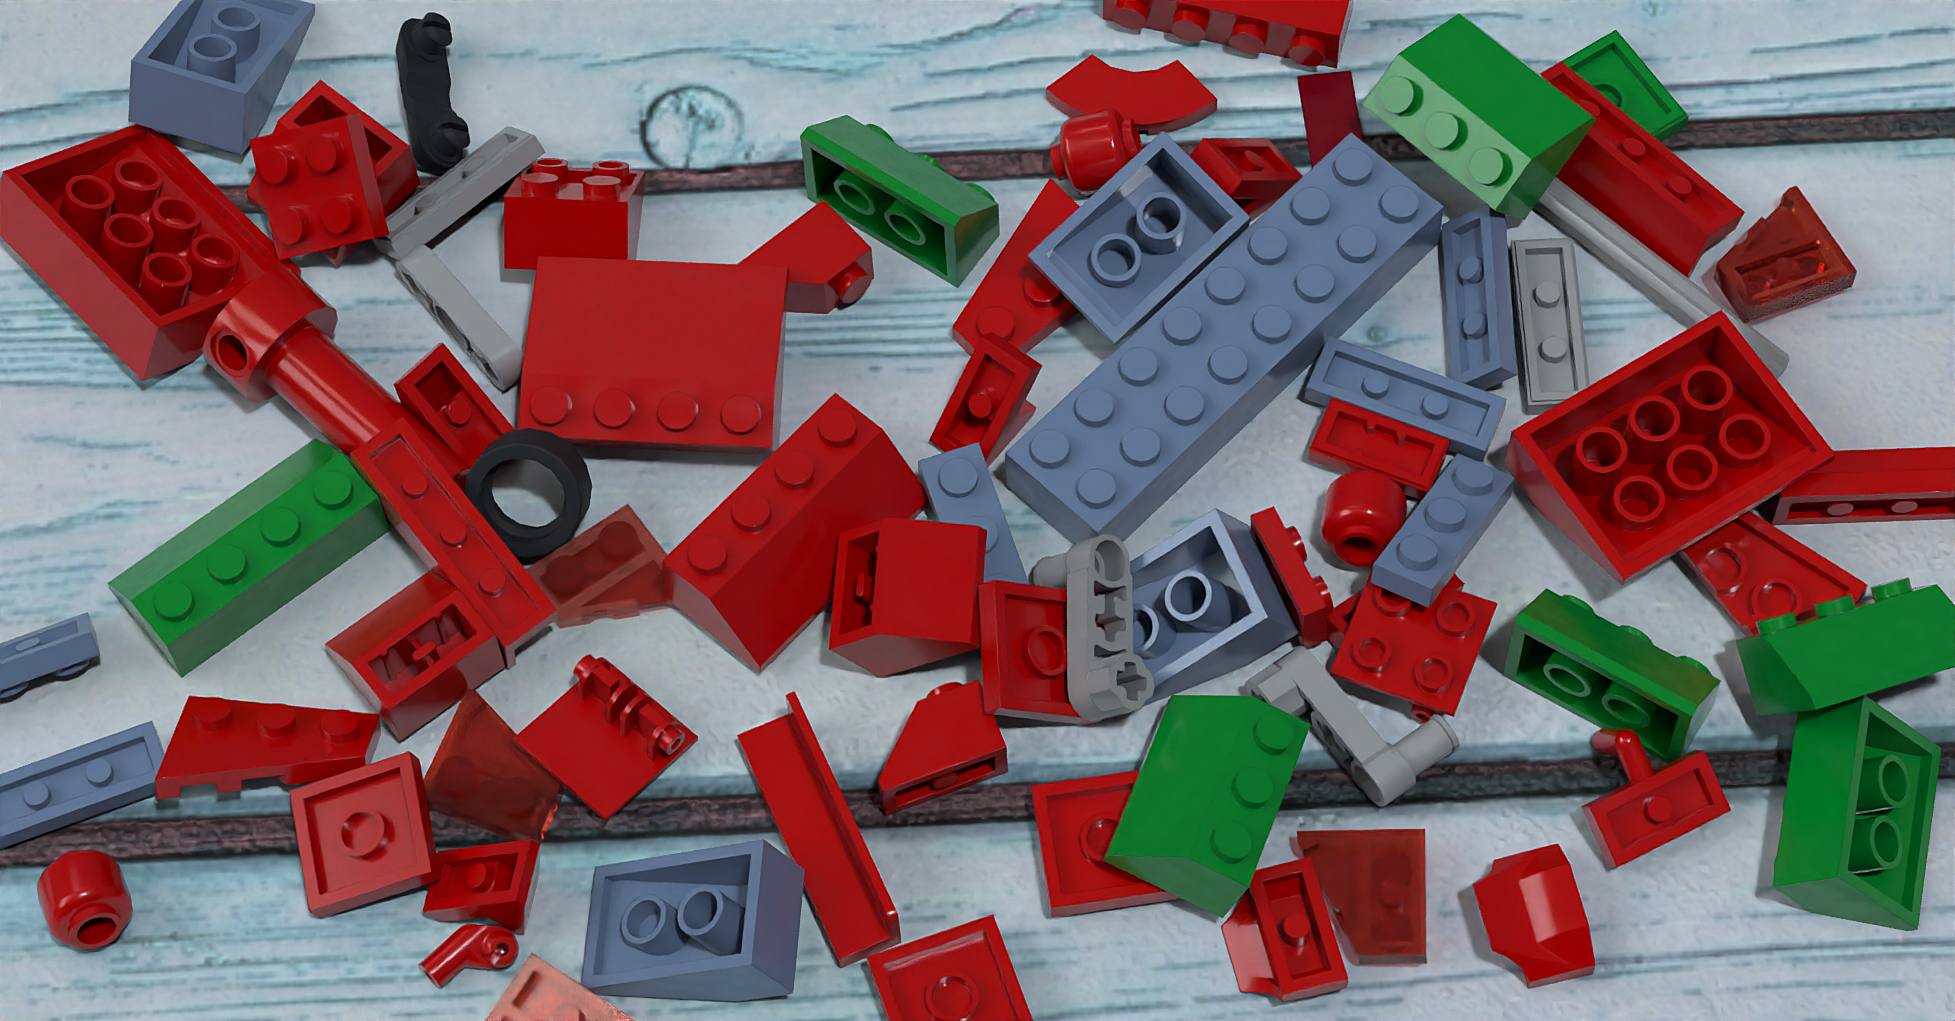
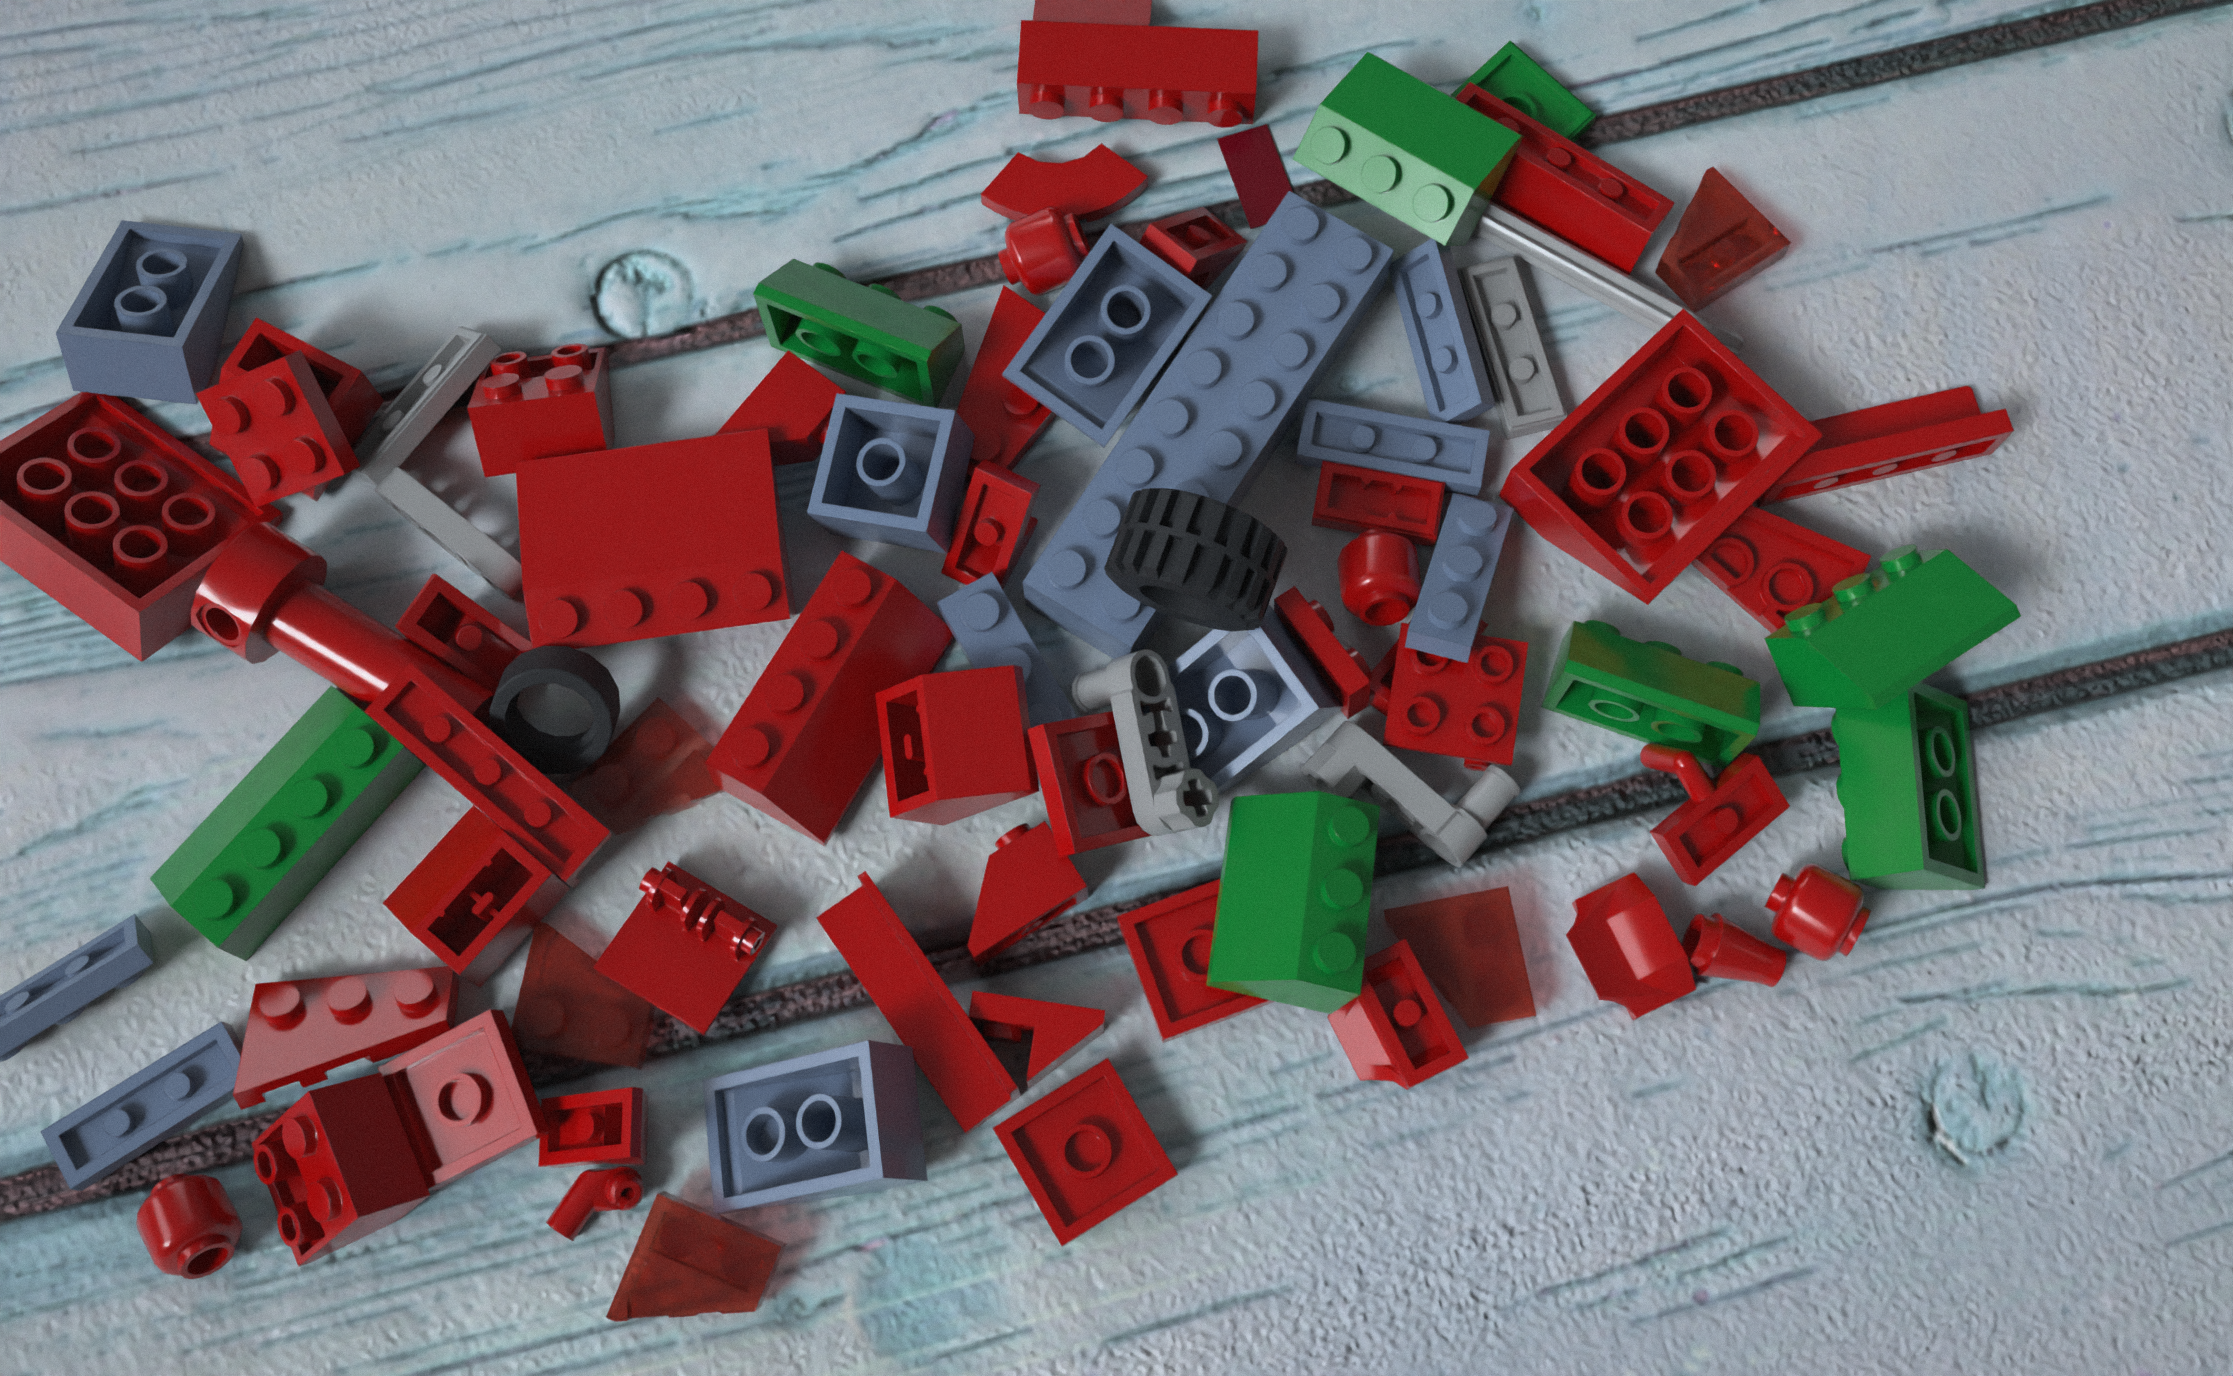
camera: 15 degrees left, 10 degrees up
black piece [396,12,470,169] -> none
none -> red slope [251,1072,430,1267]
none -> sand blue brick [807,393,975,554]
none -> red slope [968,991,1106,1088]
none -> black tyre [1104,488,1288,631]
none -> red cone [1681,913,1786,987]
none -> red head [1764,863,1871,961]

